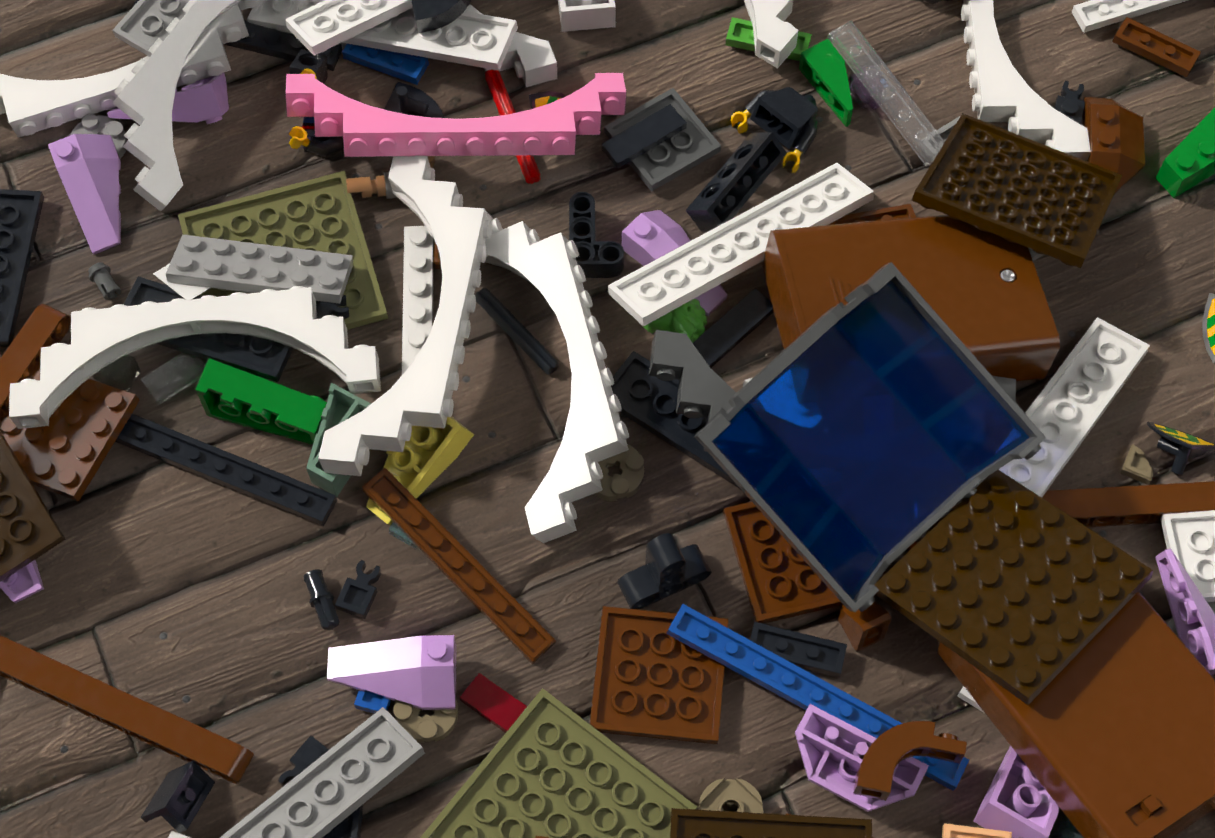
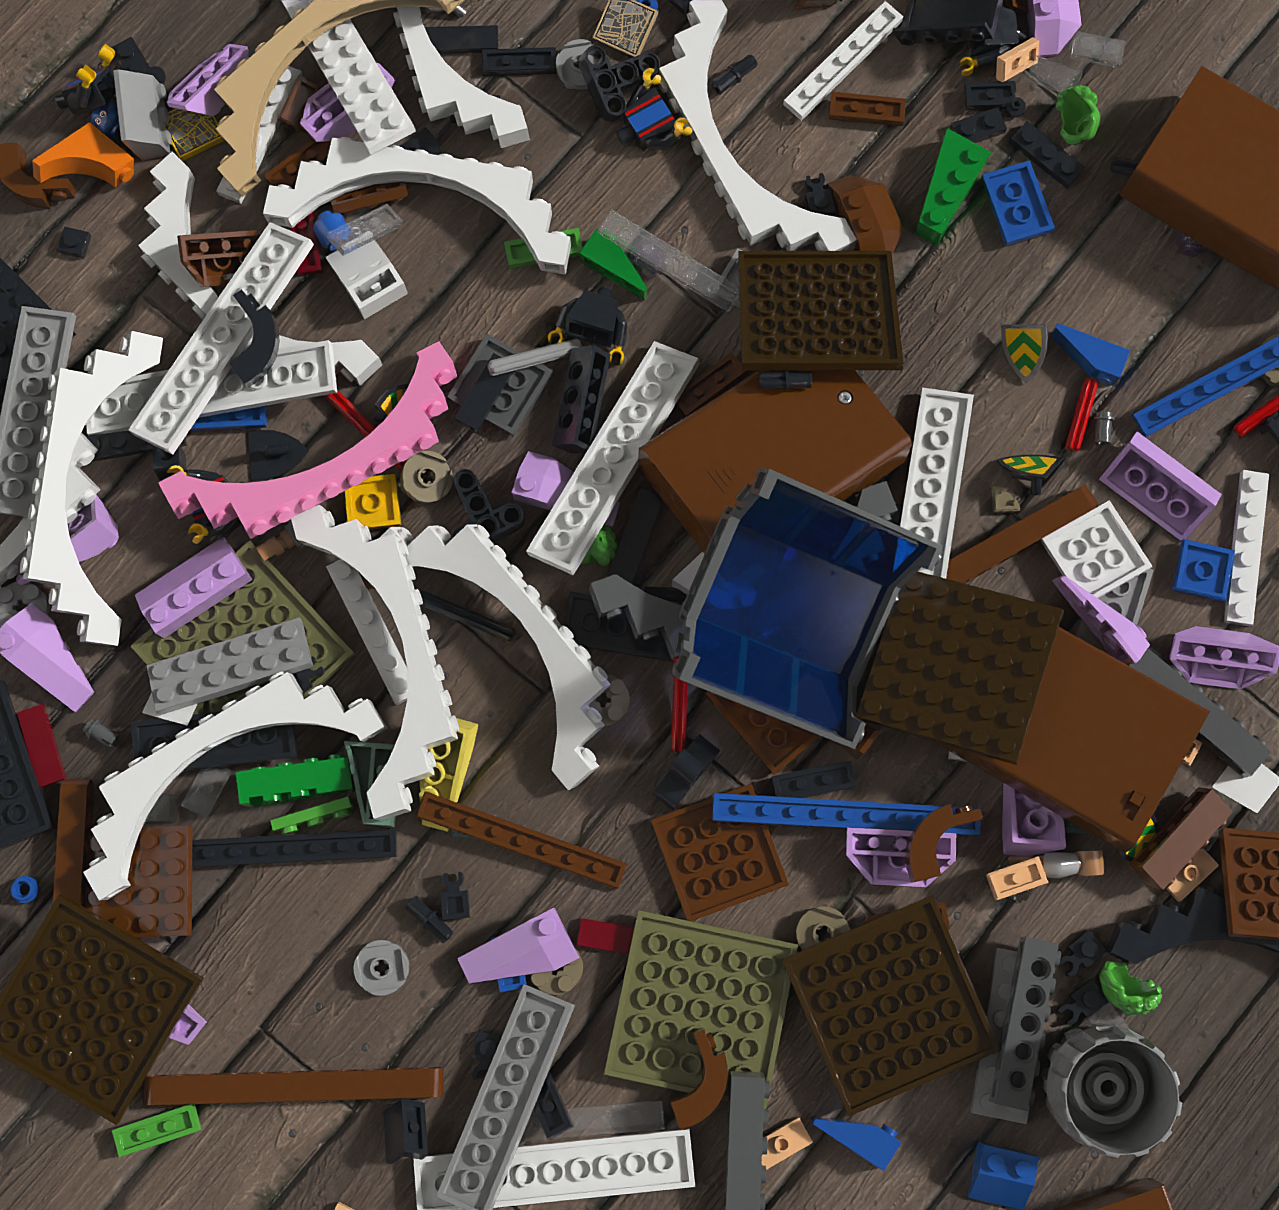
camera: 25 degrees left, 15 degrees up
none -> dark red tile [17,704,67,788]
none -> lavender slope [135,536,253,638]
none -> bright green plate [270,797,355,835]
none -> yellow plate [345,474,401,530]
none -> light grey plate [354,940,409,996]
none -> dark tan plate [400,451,453,503]
none -> light grey axle [488,339,582,376]
none -> red axle [671,658,688,752]
none -> black axle [758,370,812,391]

